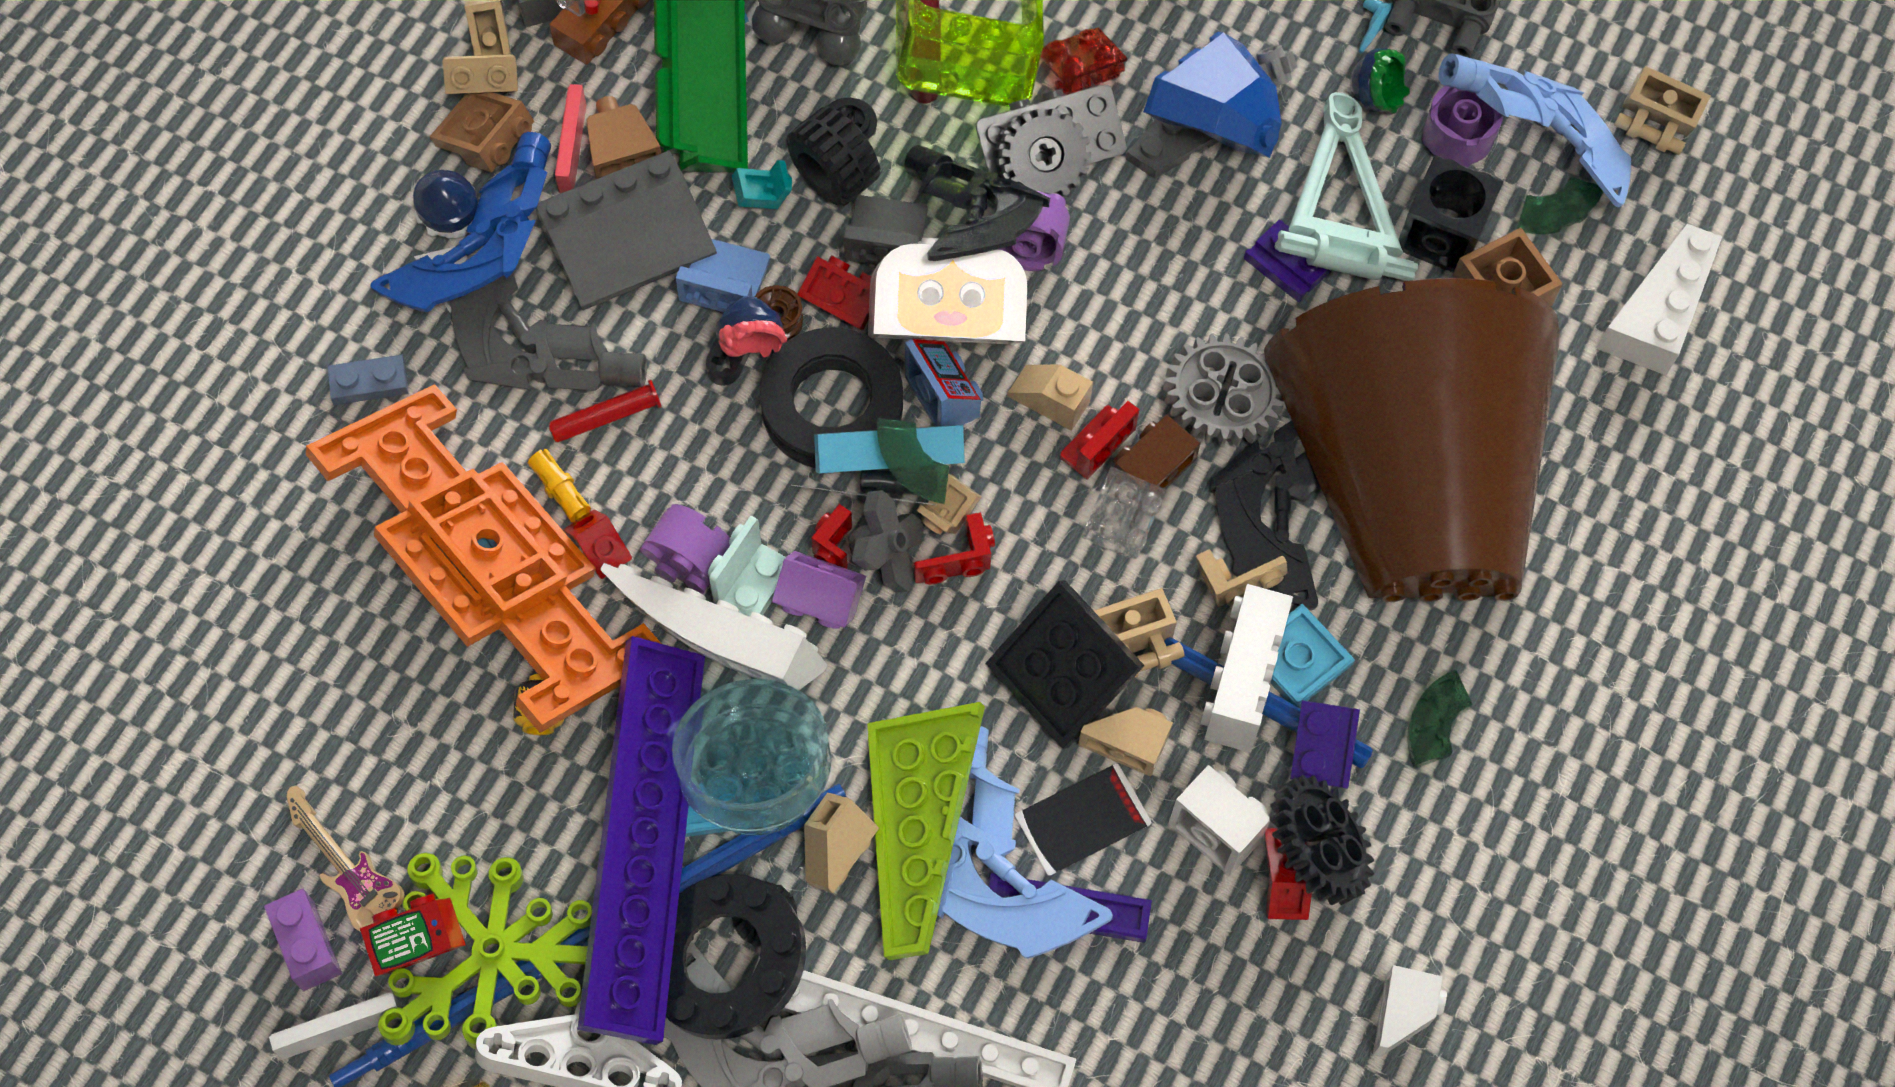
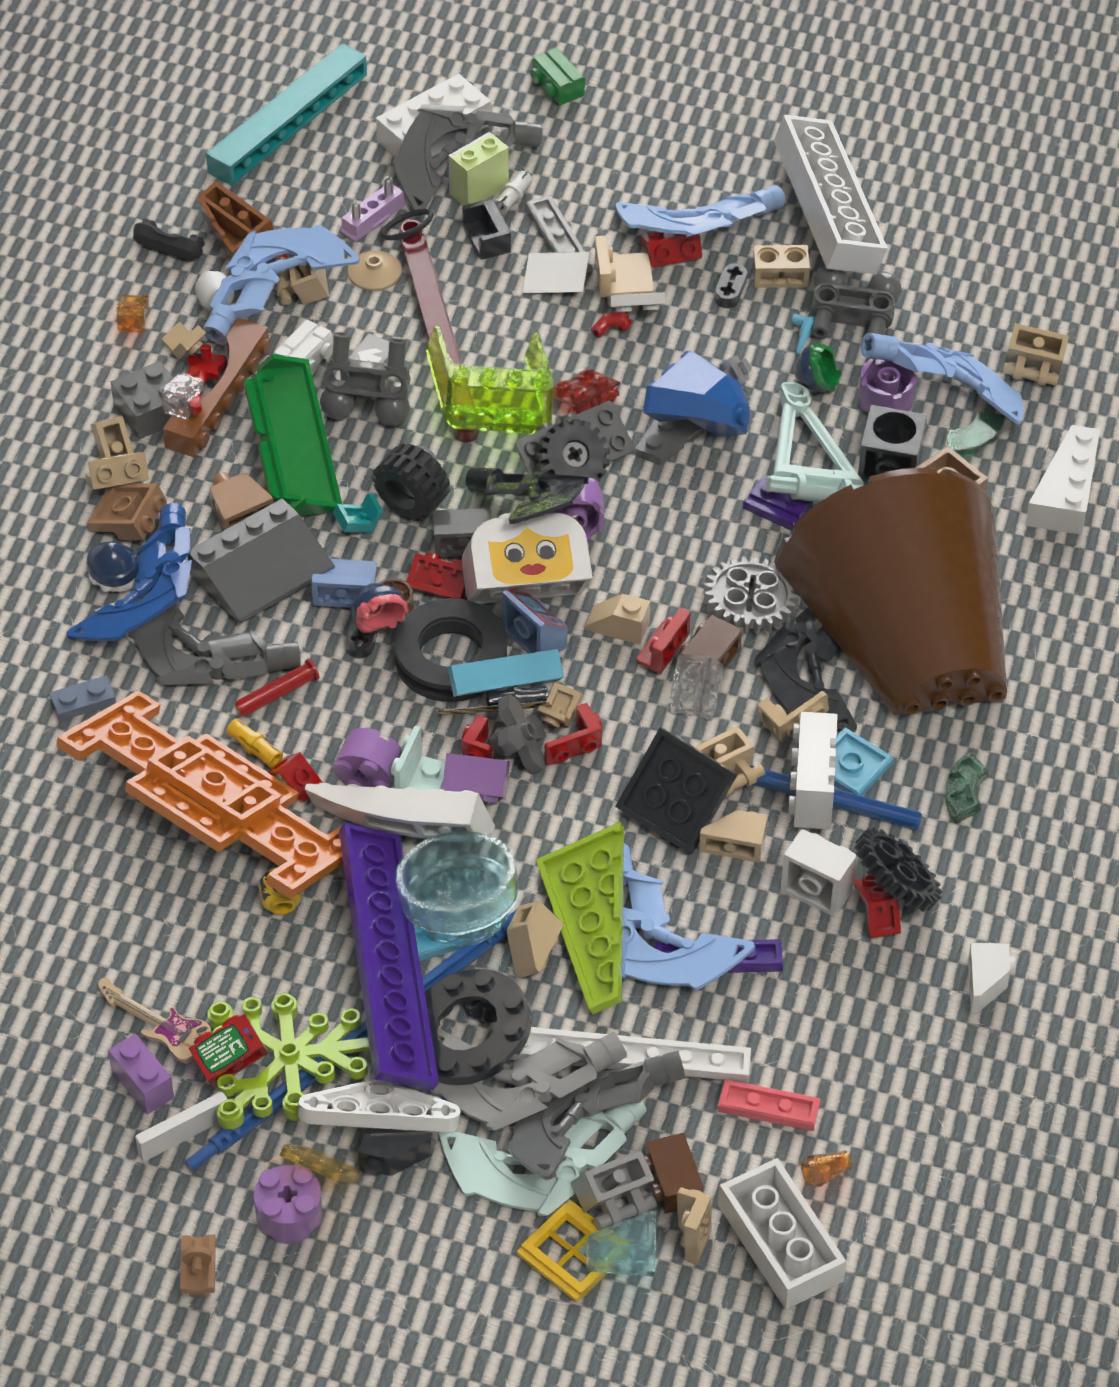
camera: 10 degrees left, 15 degrees down
coral tile [555,84,587,194] -> none
clear green tile [877,418,949,504] -> none
black sticker [1015,764,1152,876] -> none
dark purple plate [1290,700,1360,789] -> none

